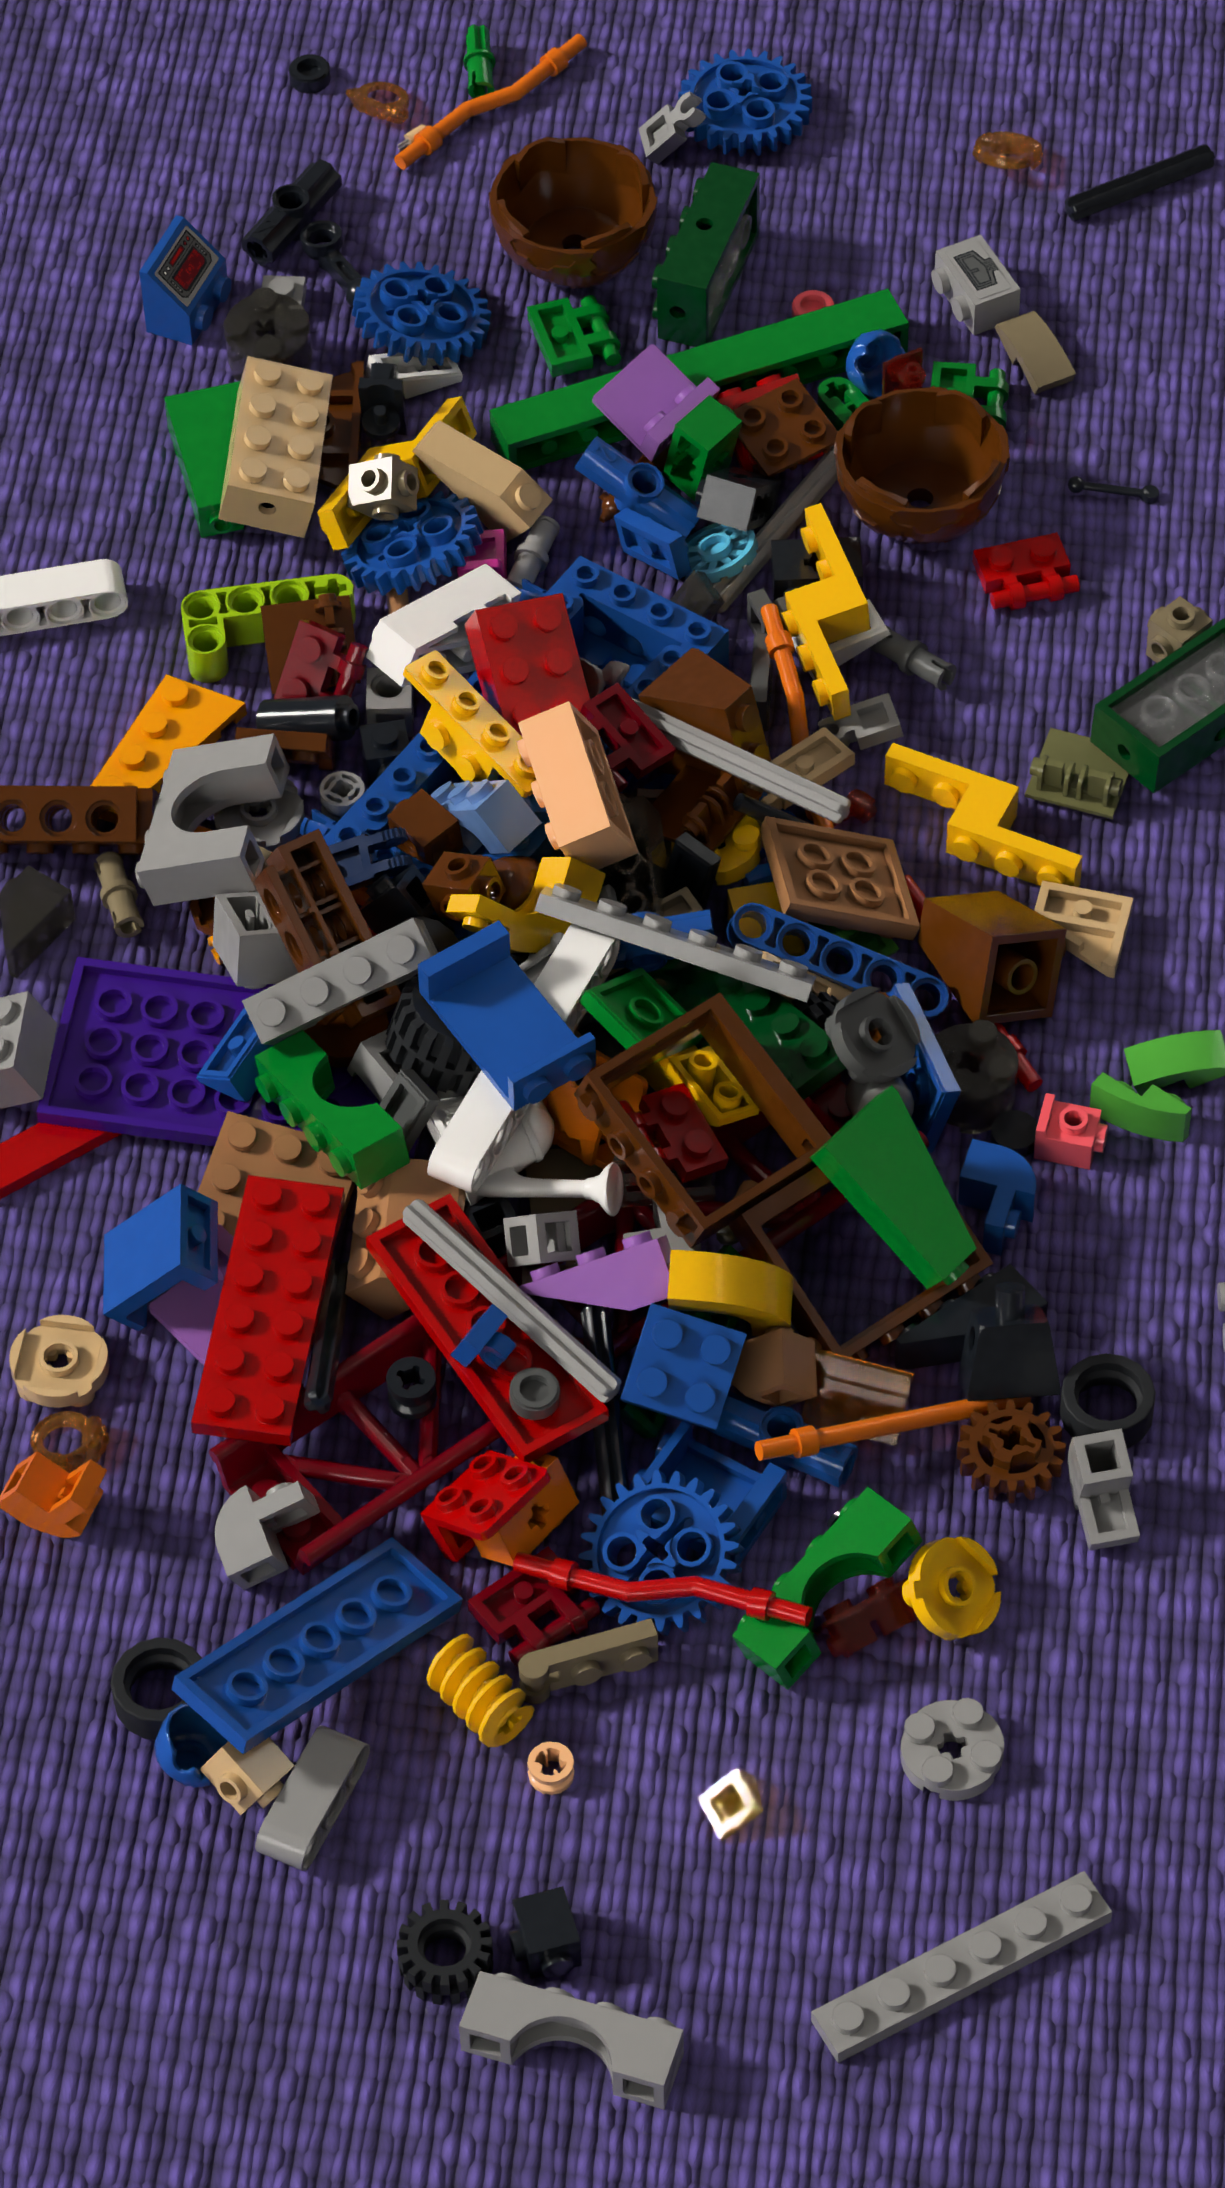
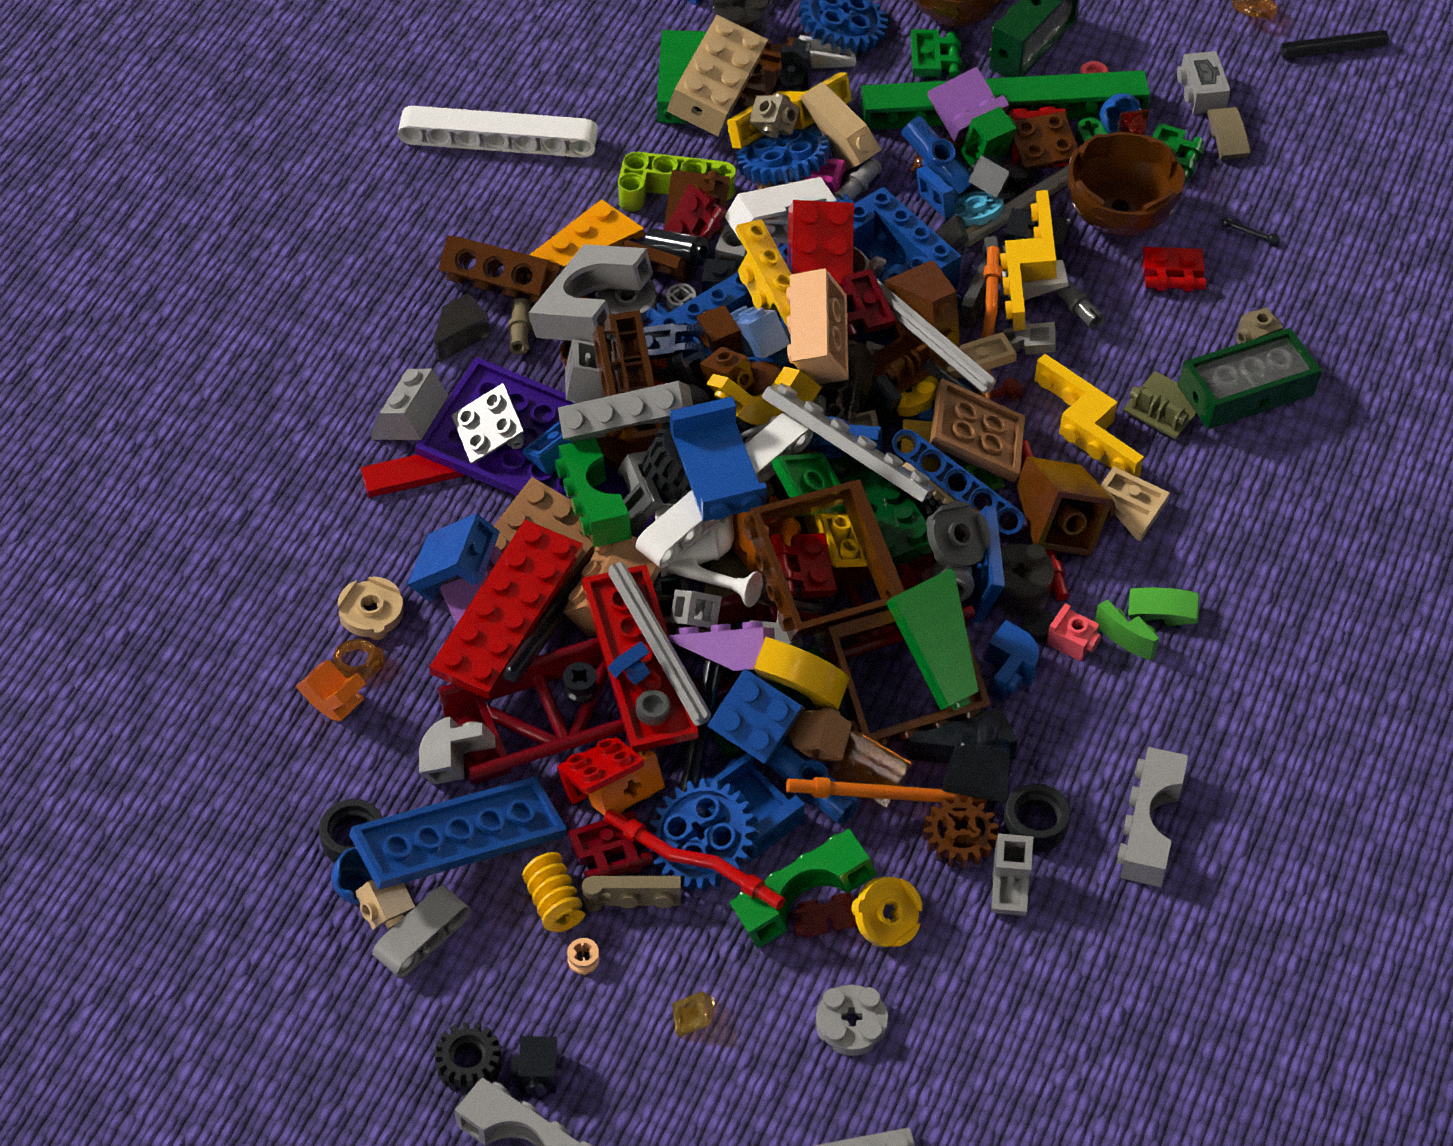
camera: 15 degrees right, 0 degrees up
none -> hinge [451,383,525,464]

